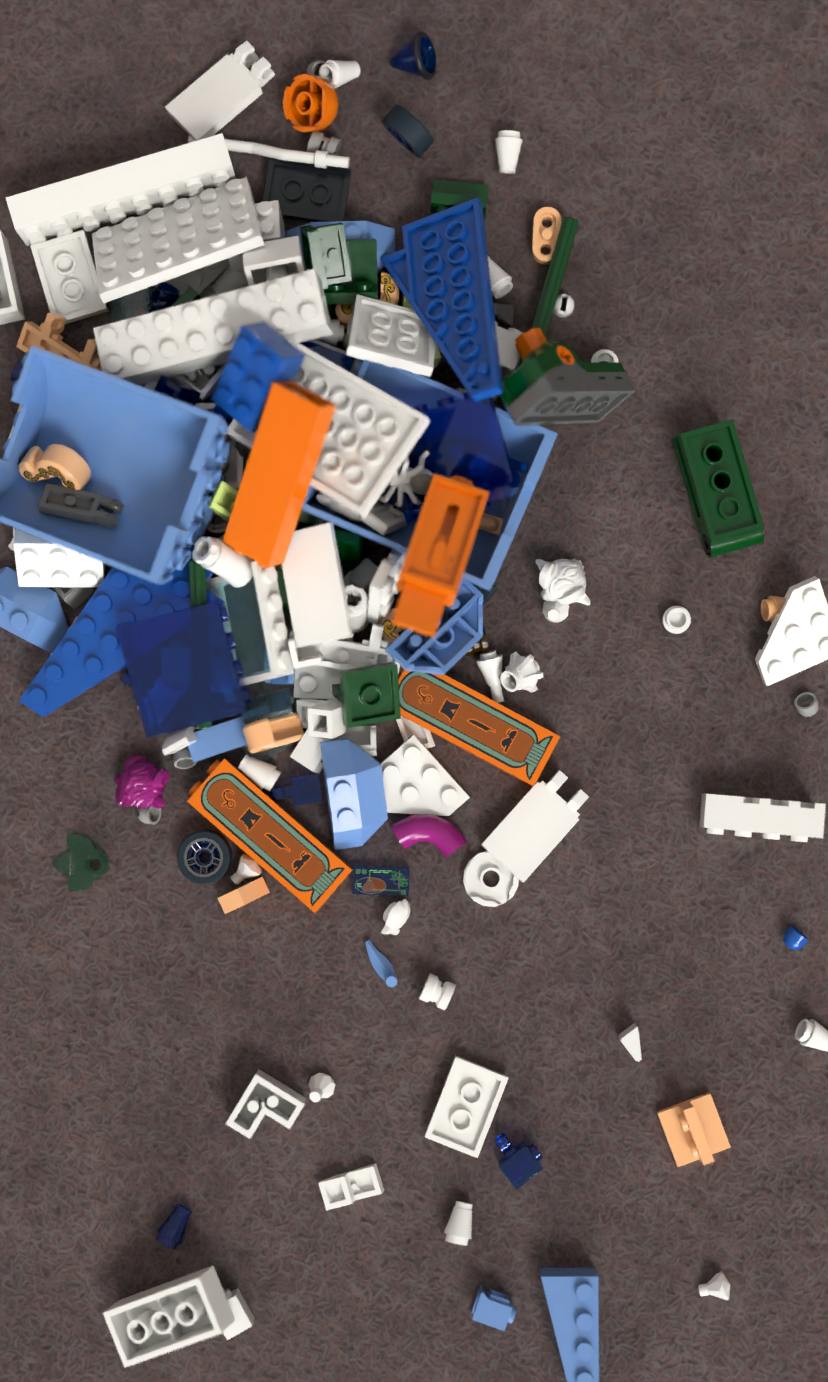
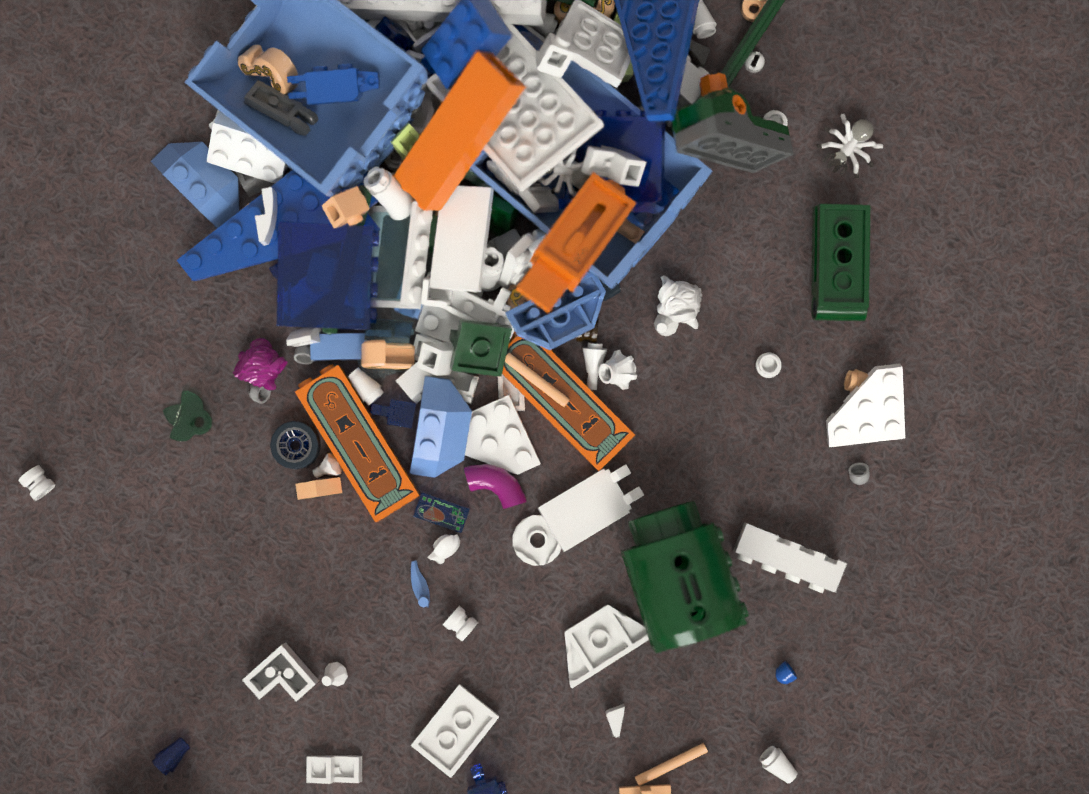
camera: 20 degrees right, 0 degrees up
none -> white slope [255,187,277,245]
none -> blue hinge [287,64,380,105]
none -> light nougat brick [322,186,370,229]
none -> light nougat bar [505,352,570,407]
none -> white brick [535,32,575,78]
none -> white wing [564,604,649,688]
none -> white brick [581,145,646,186]
none -> dark green piece [620,500,749,654]
none -> light nougat bar [635,743,708,786]
none -> animal [816,113,884,179]

